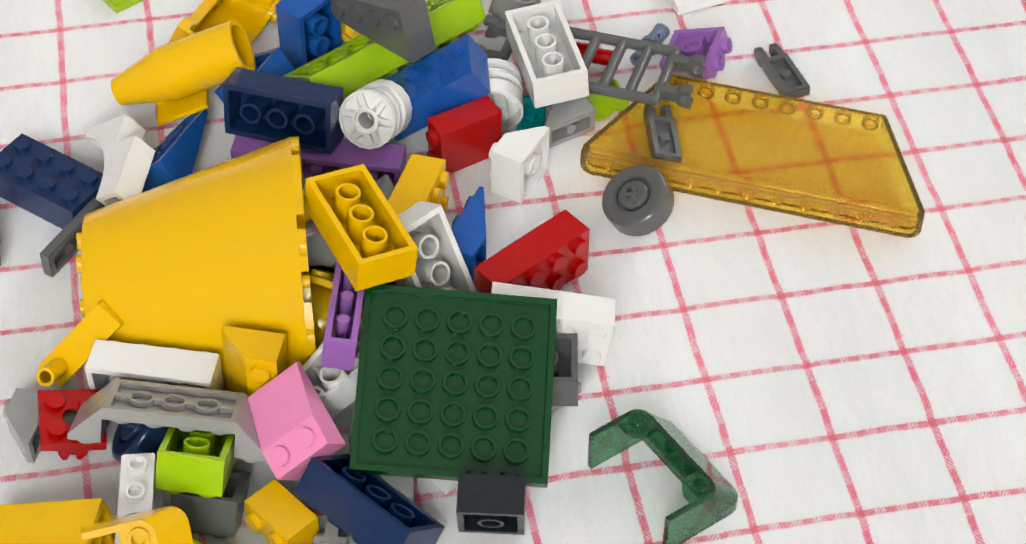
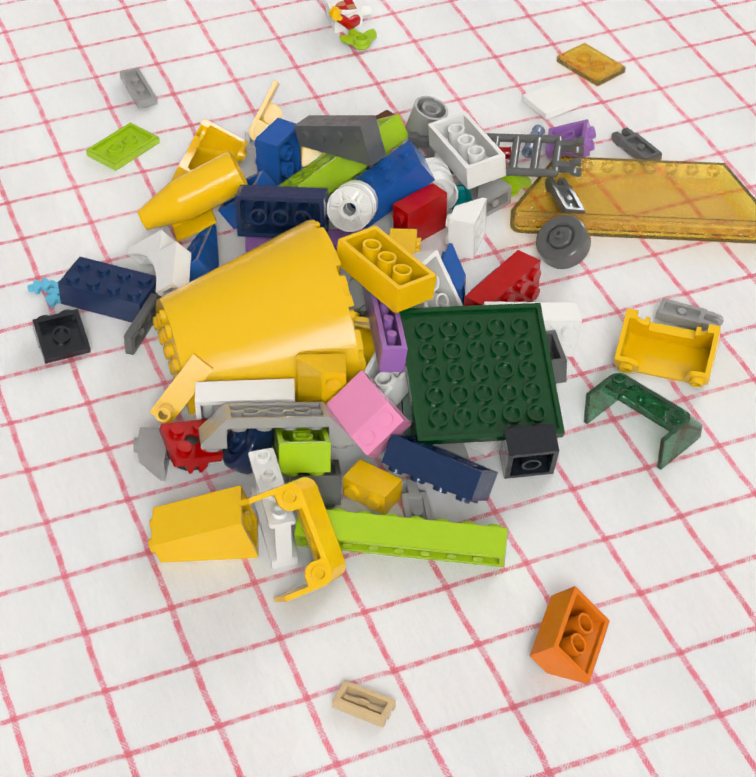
camera: 10 degrees left, 5 degrees down
none -> yellow windscreen [614,308,721,388]
none -> light grey hinge [655,298,724,331]

